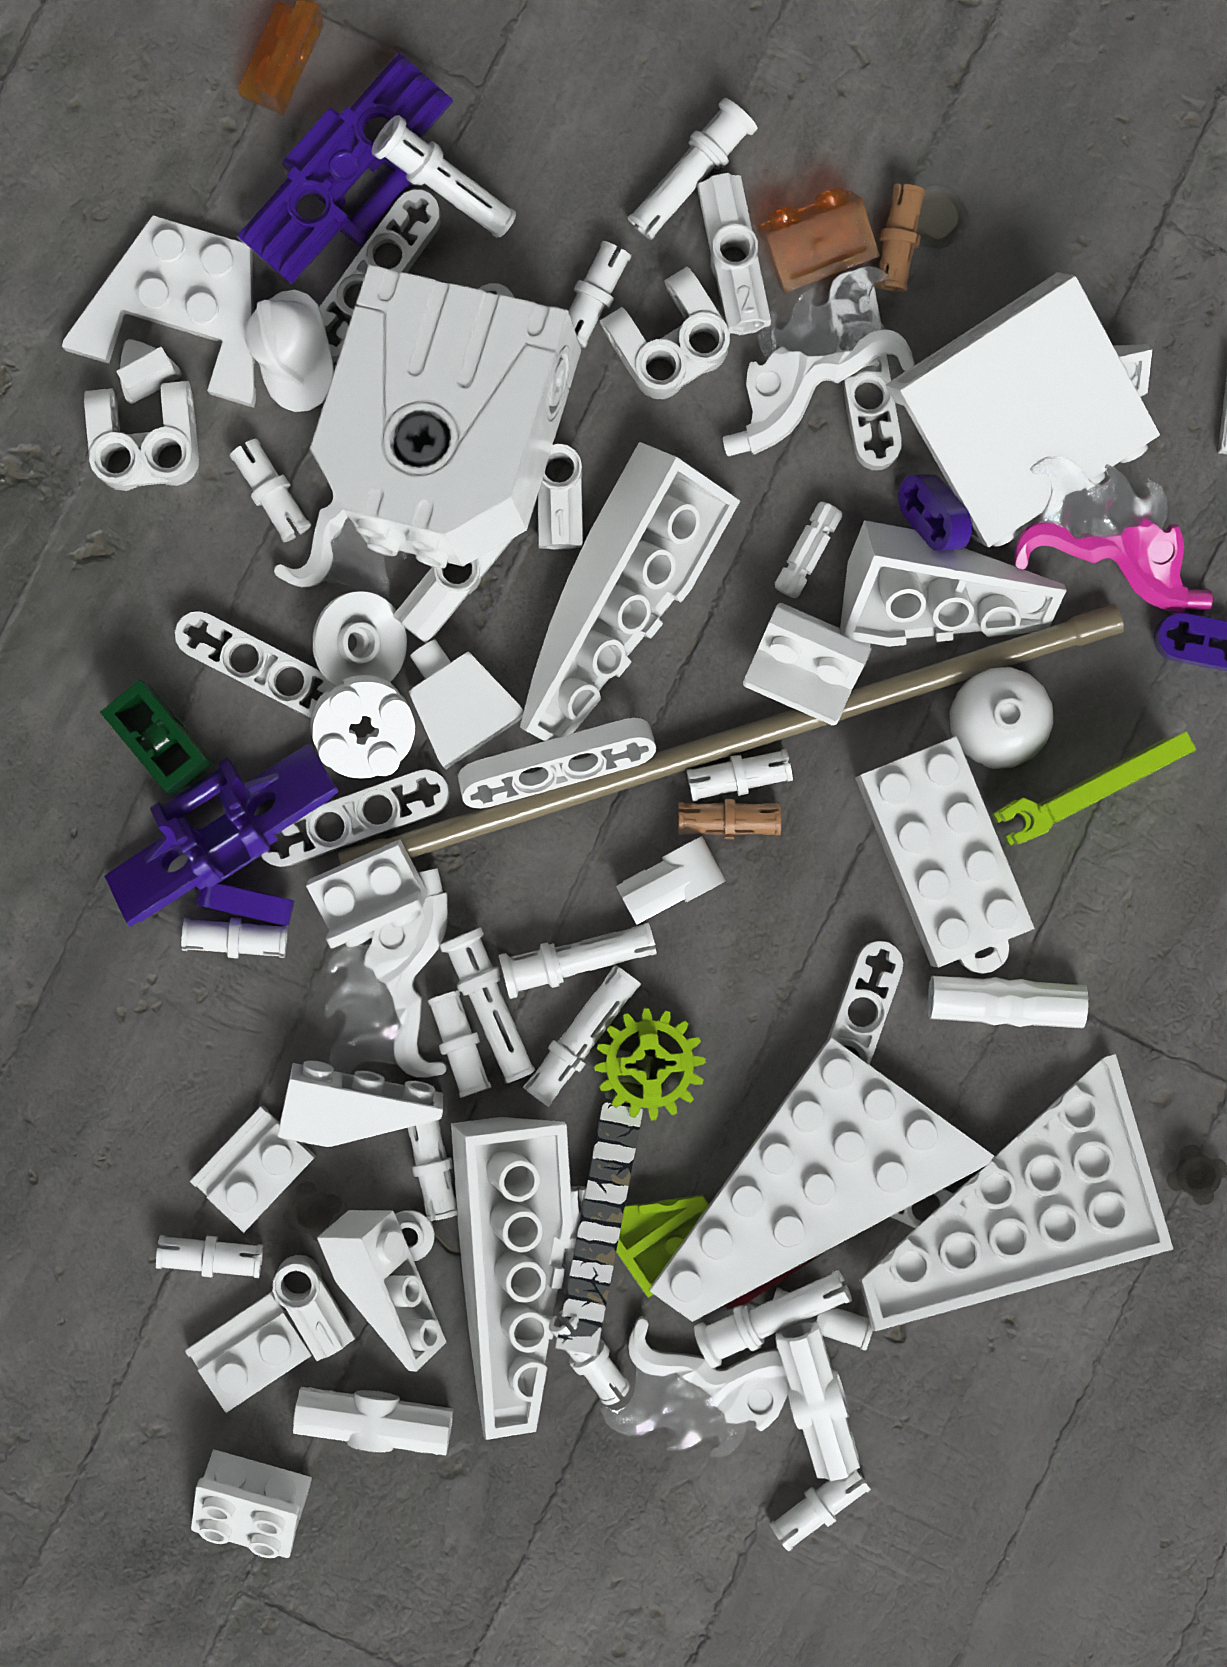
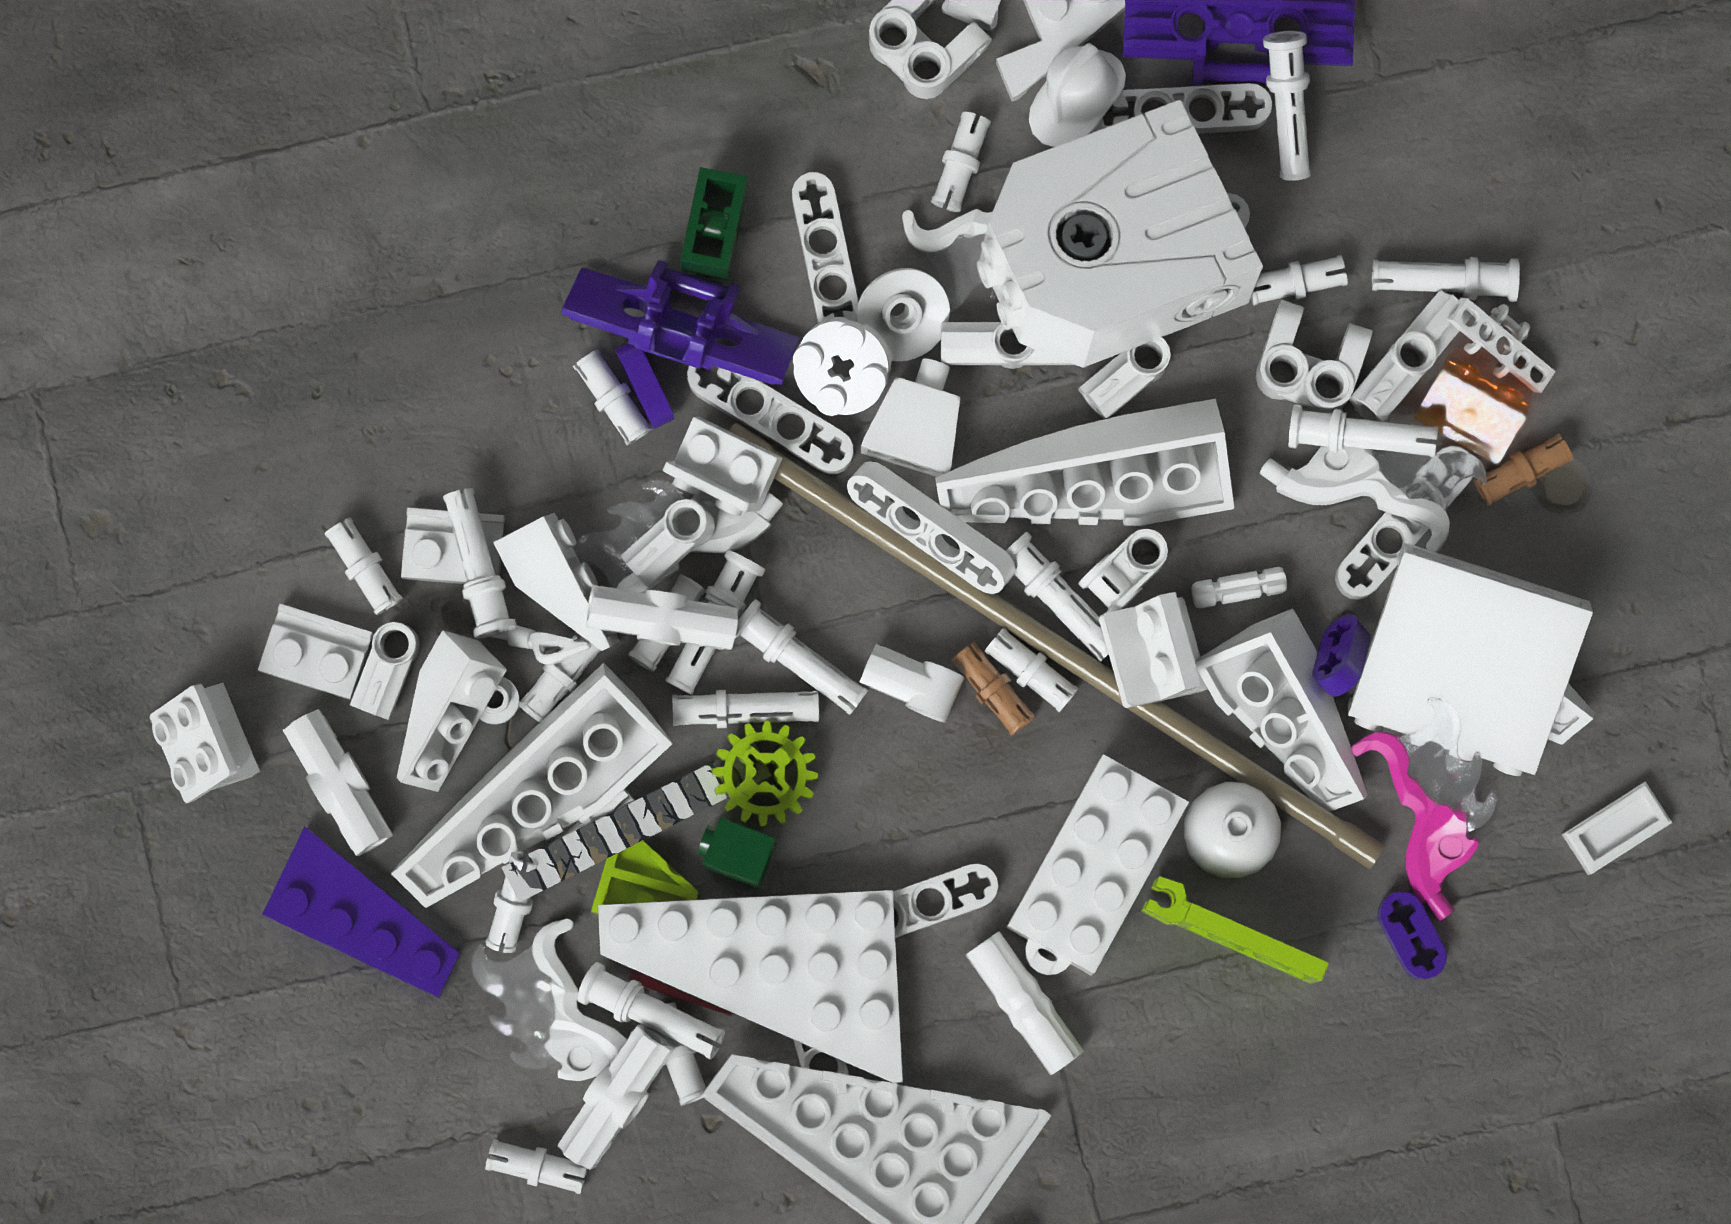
camera: 50 degrees right, 5 degrees down
none -> dark purple wing [262,826,461,998]
none -> white pin [443,488,517,639]
none -> white hand [491,625,591,665]
none -> white piece [586,585,738,650]
none -> white piece [621,499,715,588]
none -> dark green brick [697,817,777,890]
none -> white pin [1006,532,1109,662]
none -> white piece [1078,529,1168,612]
none -> white pin [1289,404,1438,458]
none -> white piece [1446,298,1556,393]

